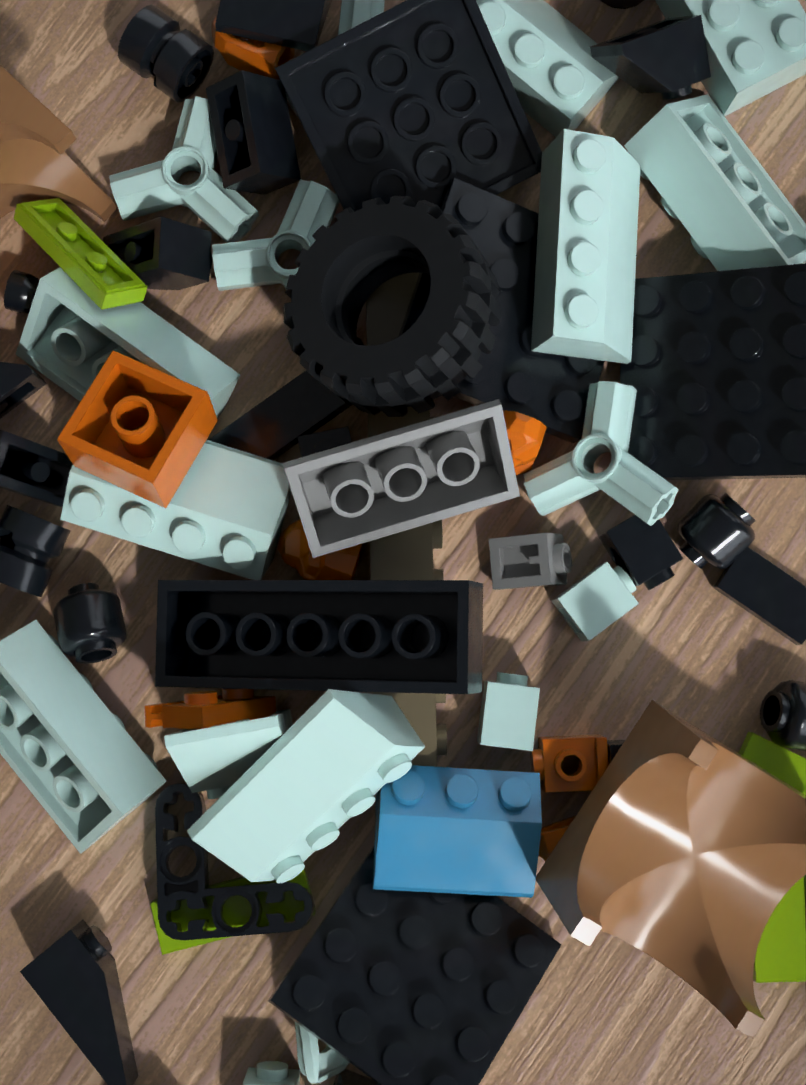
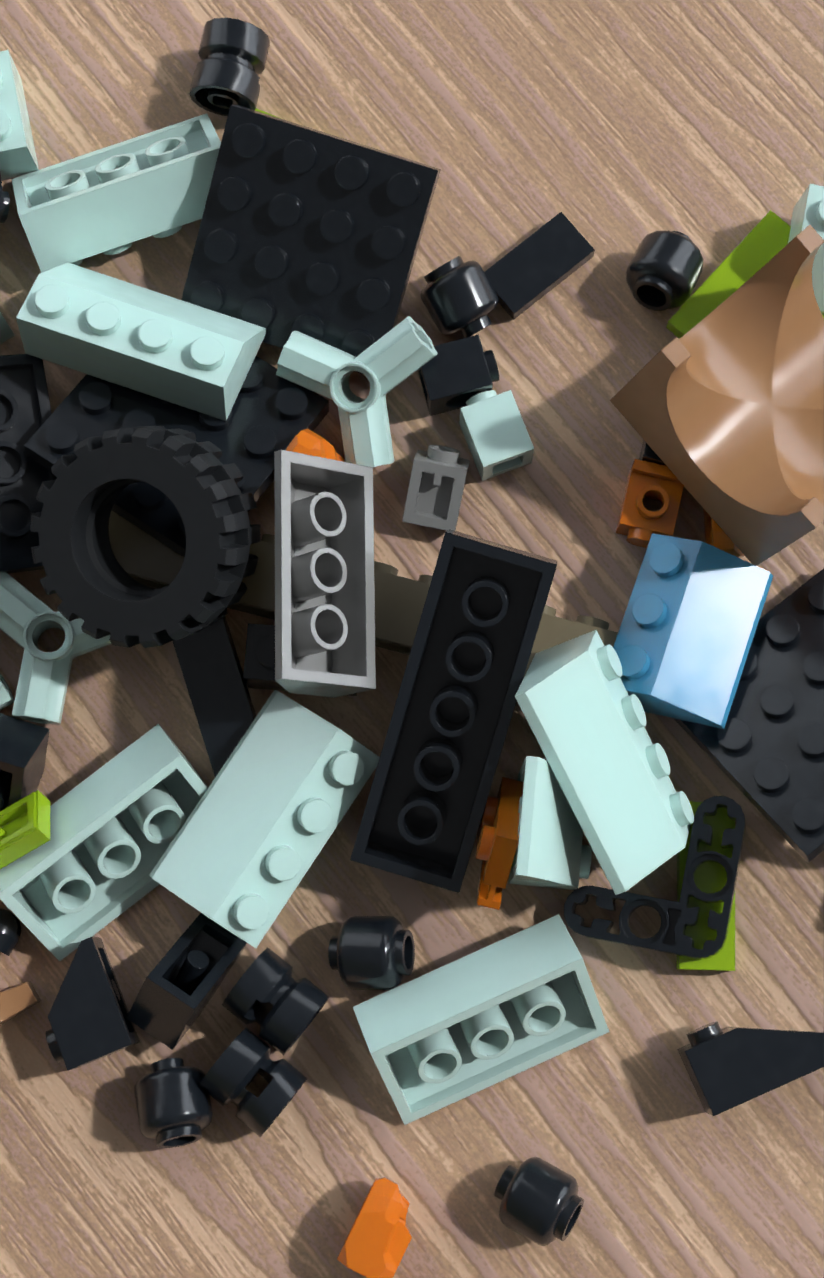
camera: 65 degrees left, 5 degrees down
orange brick [57,350,218,508] -> none
orange rock [278,519,363,580] -> none
light aqua brick [477,672,540,751] -> none

